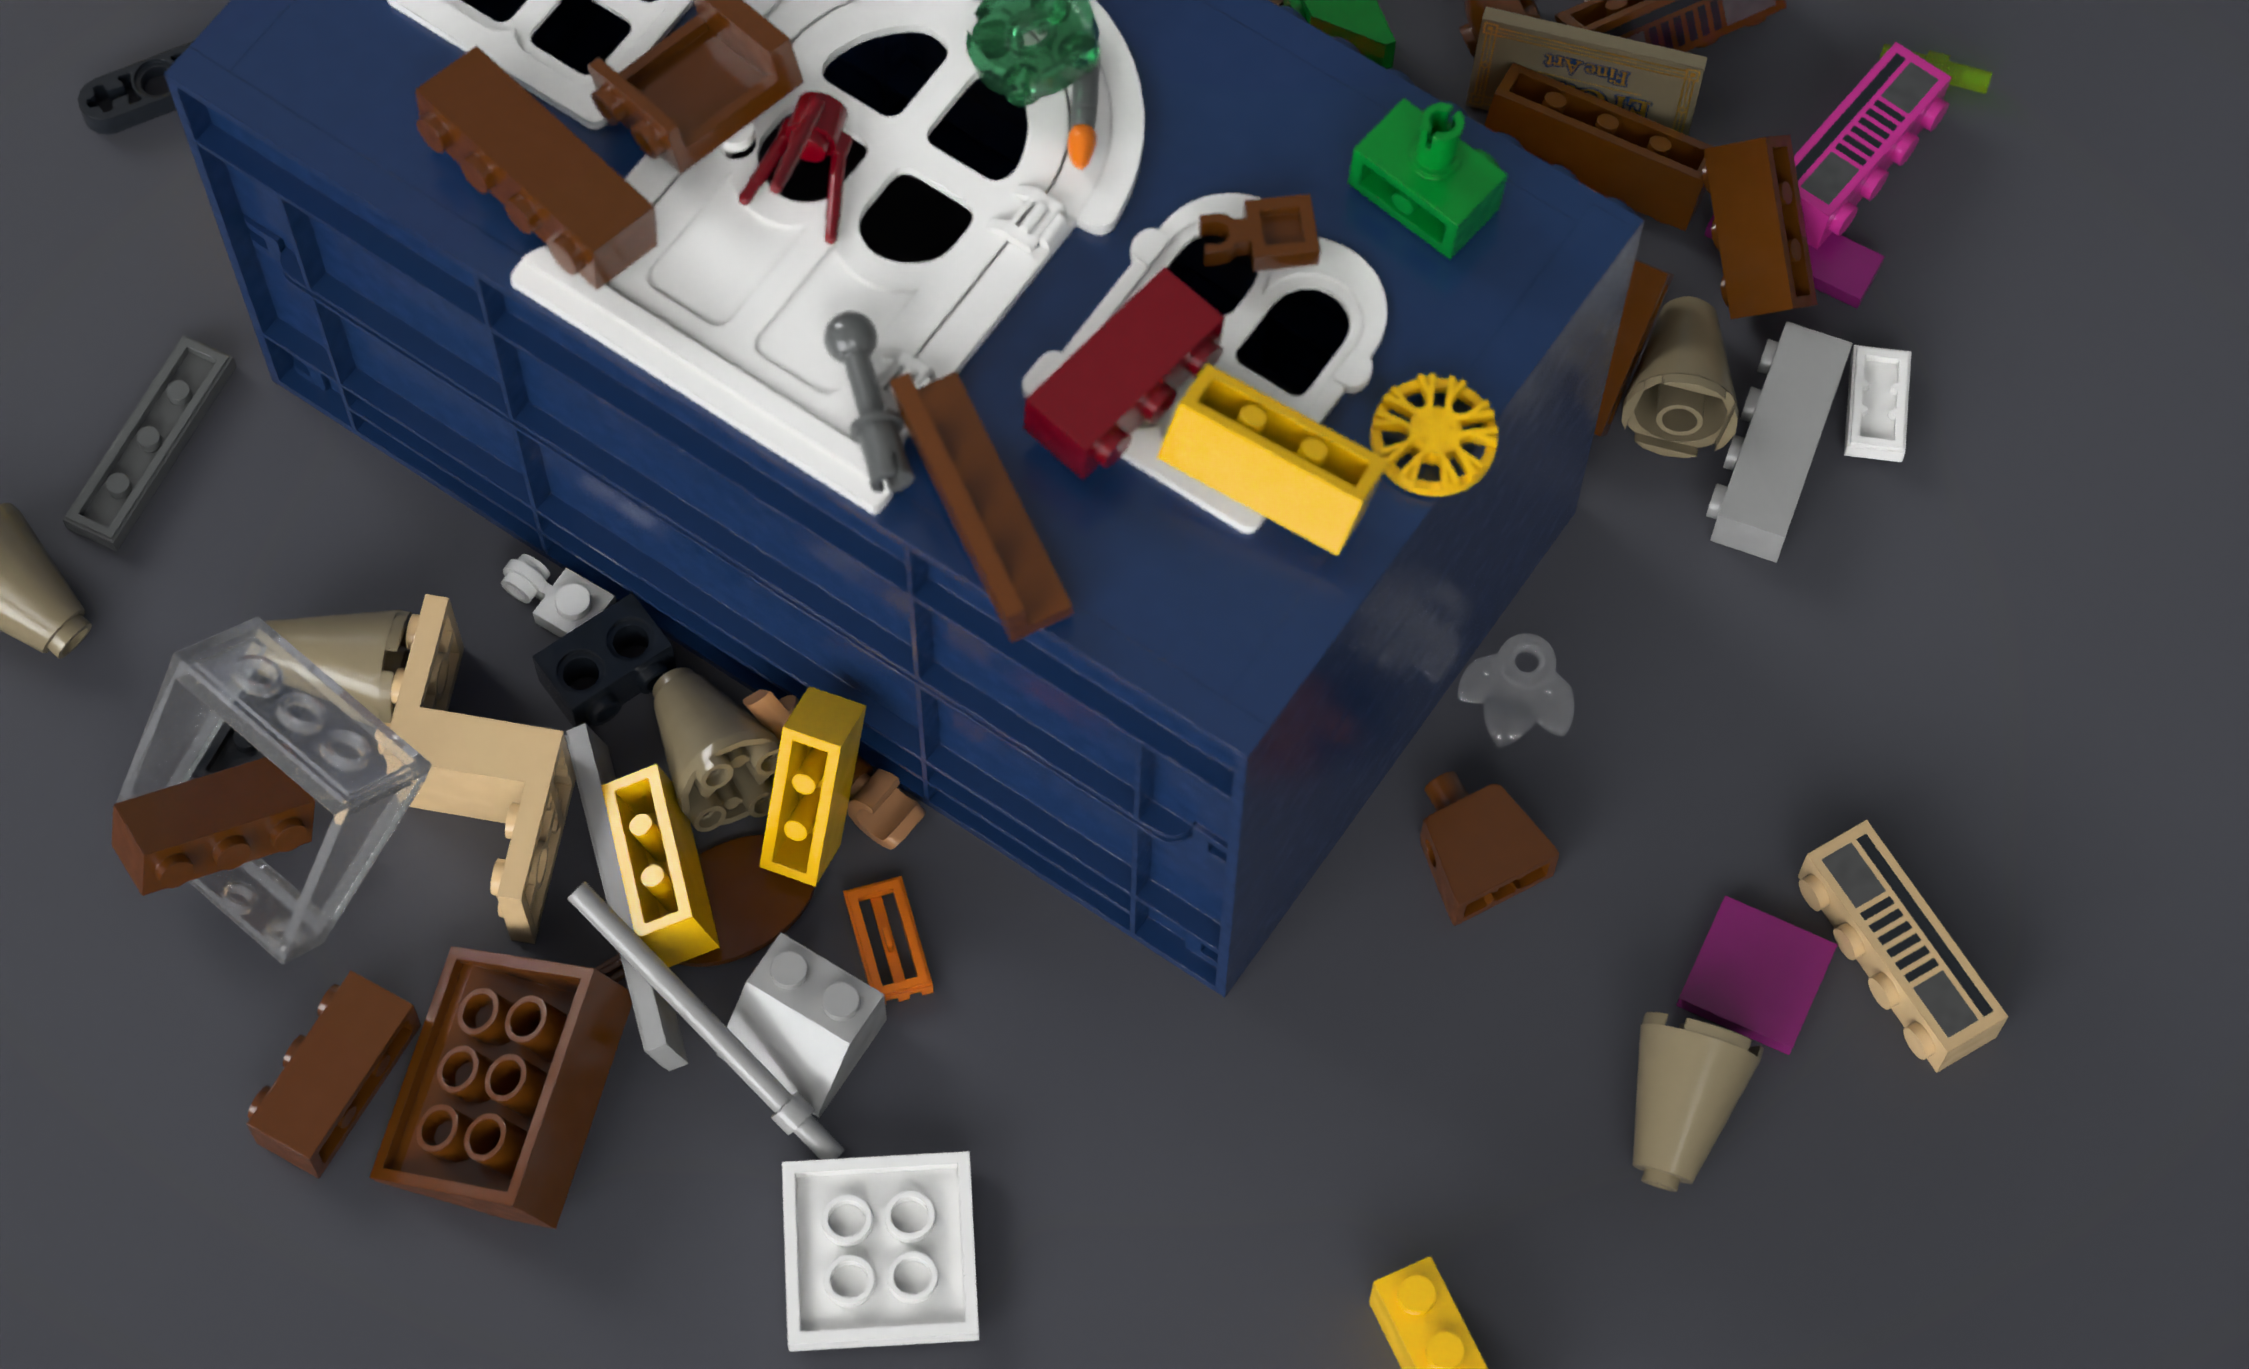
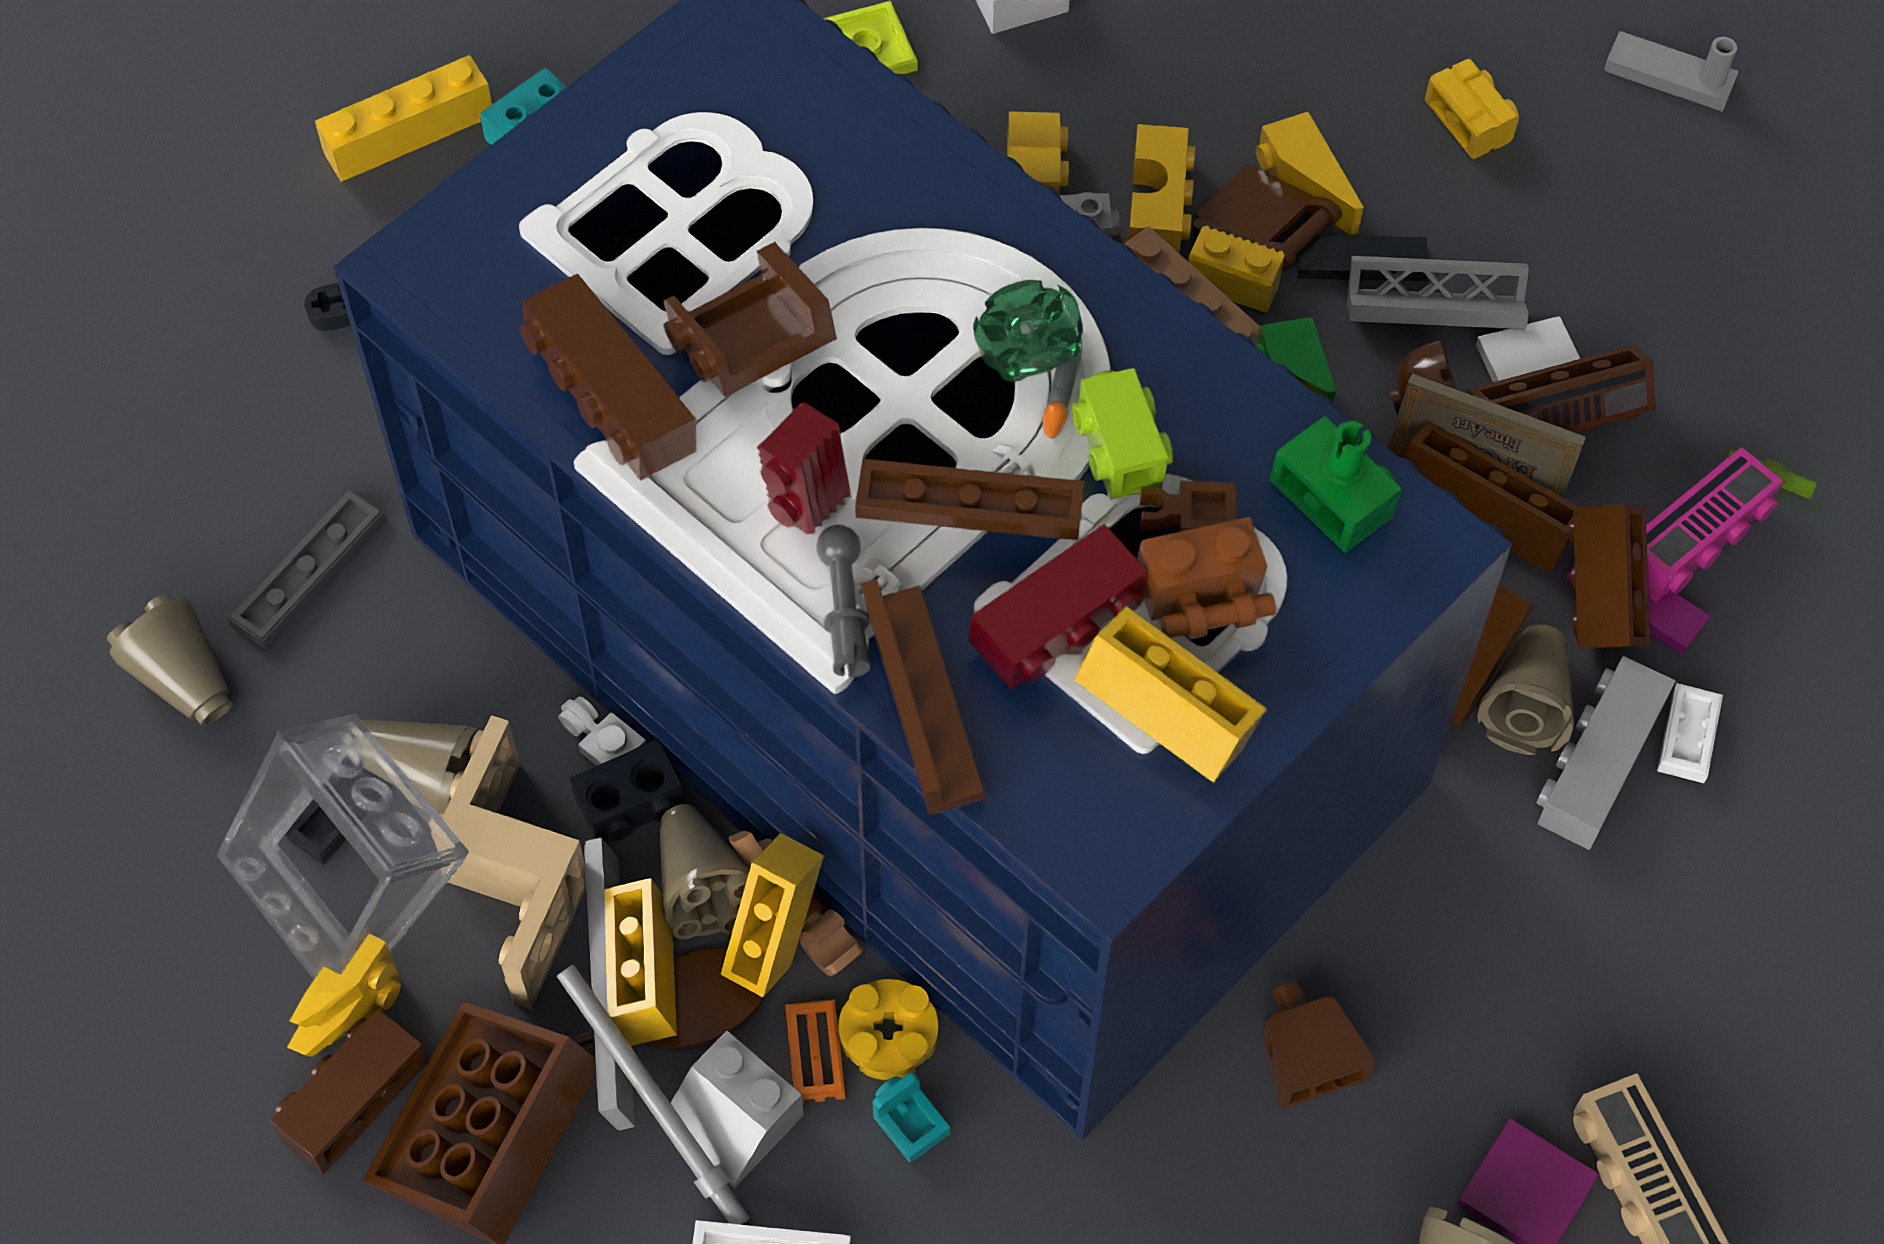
camera: 10 degrees right, 5 degrees down
reddish brown brick [112,751,315,896] -> none
dark red plant [738,91,853,245] -> none
yellow wheel [1370,373,1498,497] -> none
clear plate [1457,633,1575,748] -> none
none -> yellow plate [287,933,401,1057]
none -> dark red brick [756,403,851,534]
none -> yellow plate [838,979,938,1080]
none -> reddish brown plate [855,459,1085,540]
none -> teal bracket [873,1072,951,1164]
none -> lime brick [1072,368,1173,500]
none -> dark orange brick [1137,517,1276,640]

